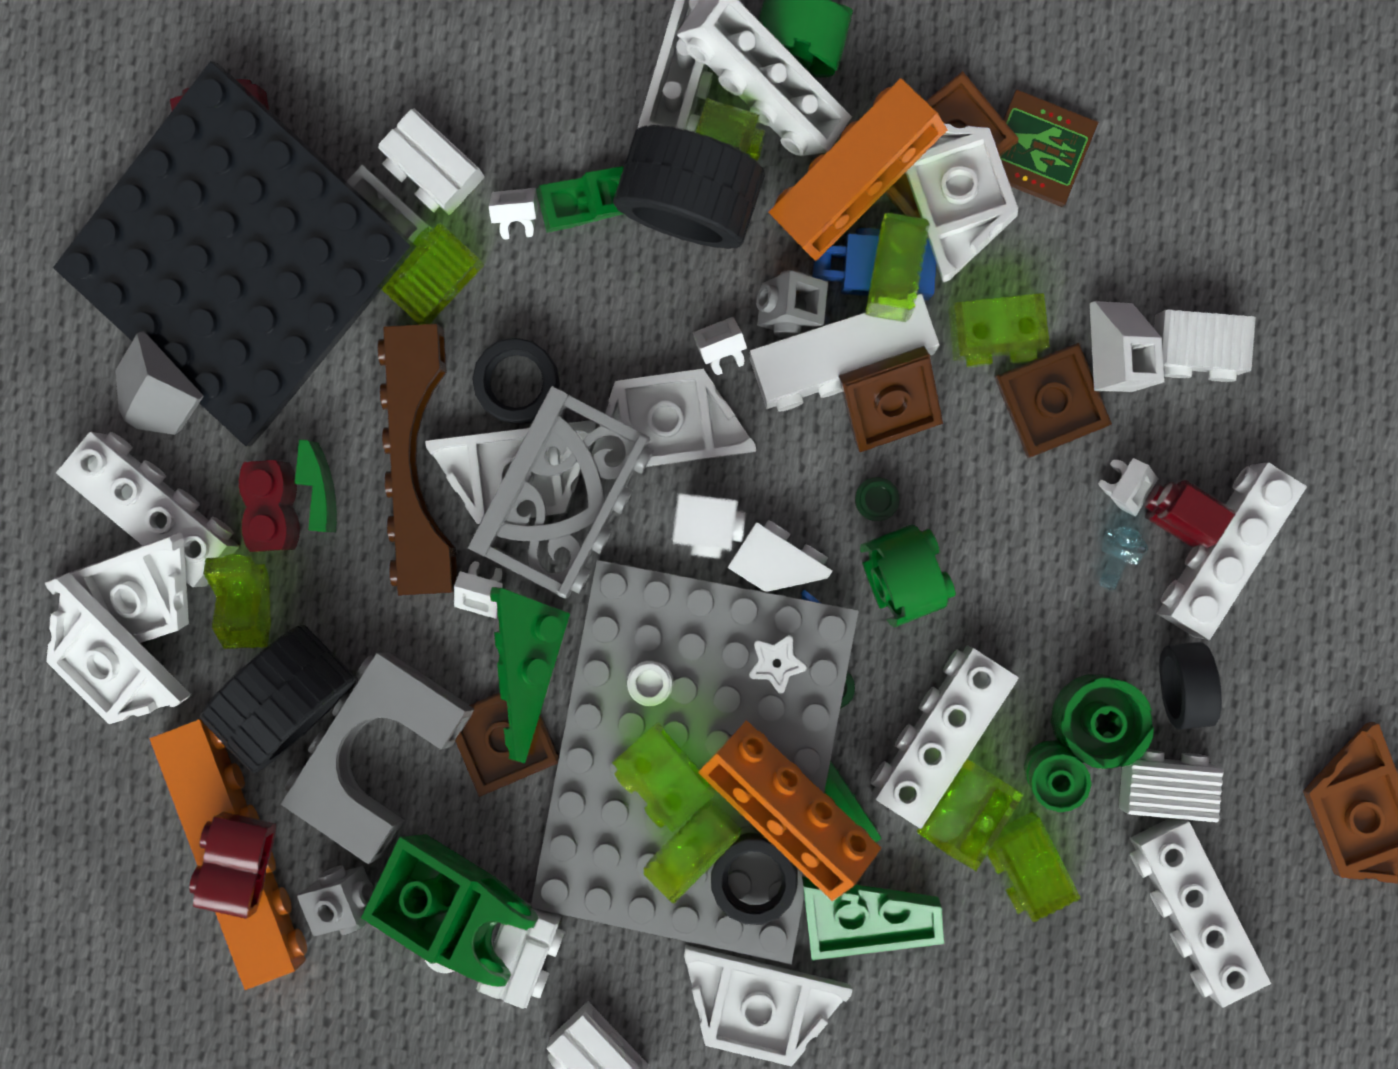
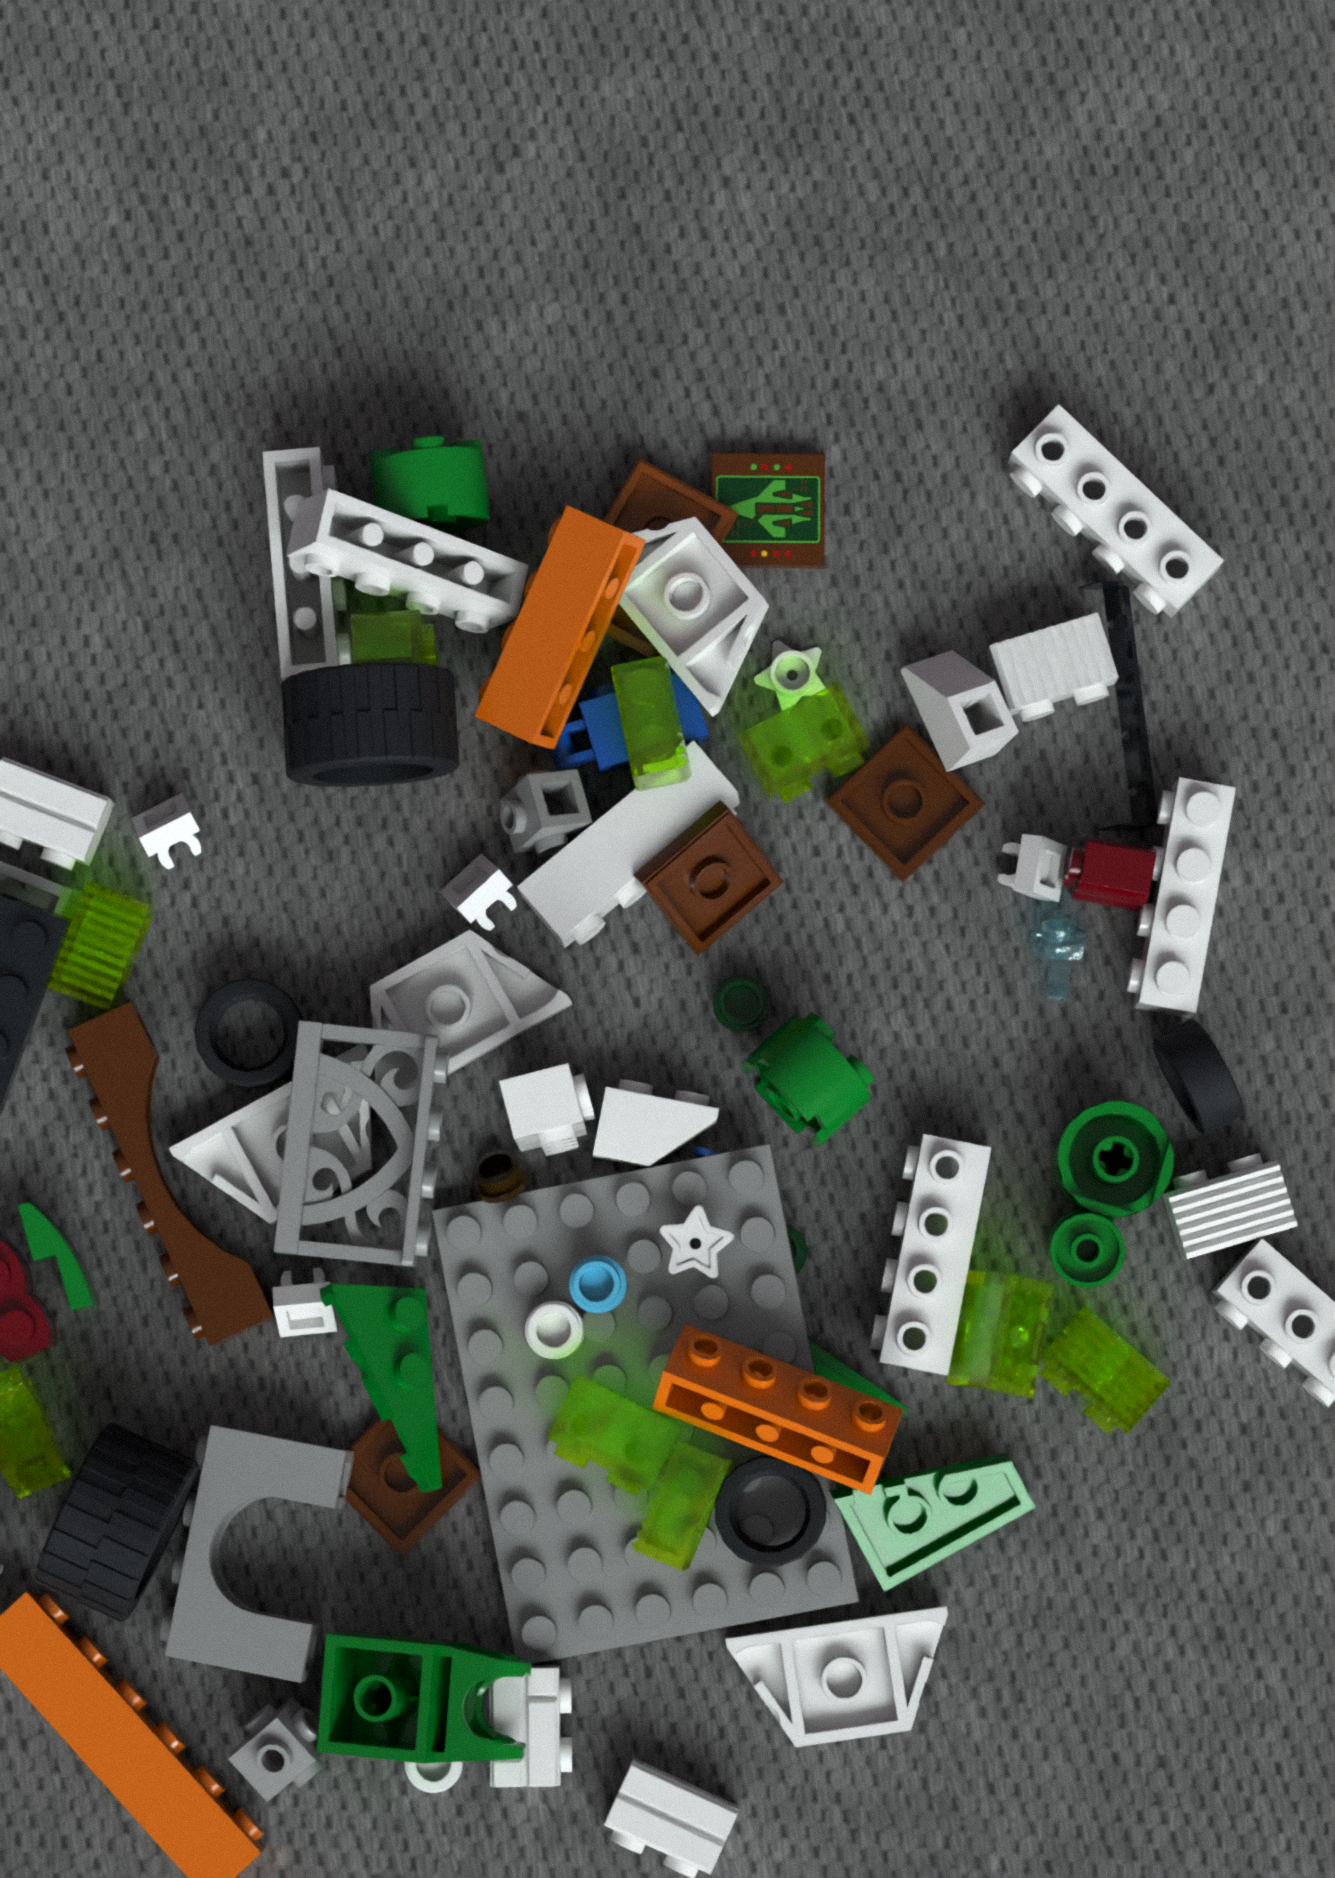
camera: 15 degrees left, 5 degrees down
dark red brick [189,812,276,919] -> none
green slope [536,166,624,233] -> none
none -> dark brown plate [472,1149,530,1203]
none -> medium azure plate [569,1255,627,1313]
none -> plate [754,640,827,713]
none -> white brick [1008,404,1224,618]
none -> black piece [1078,580,1158,831]

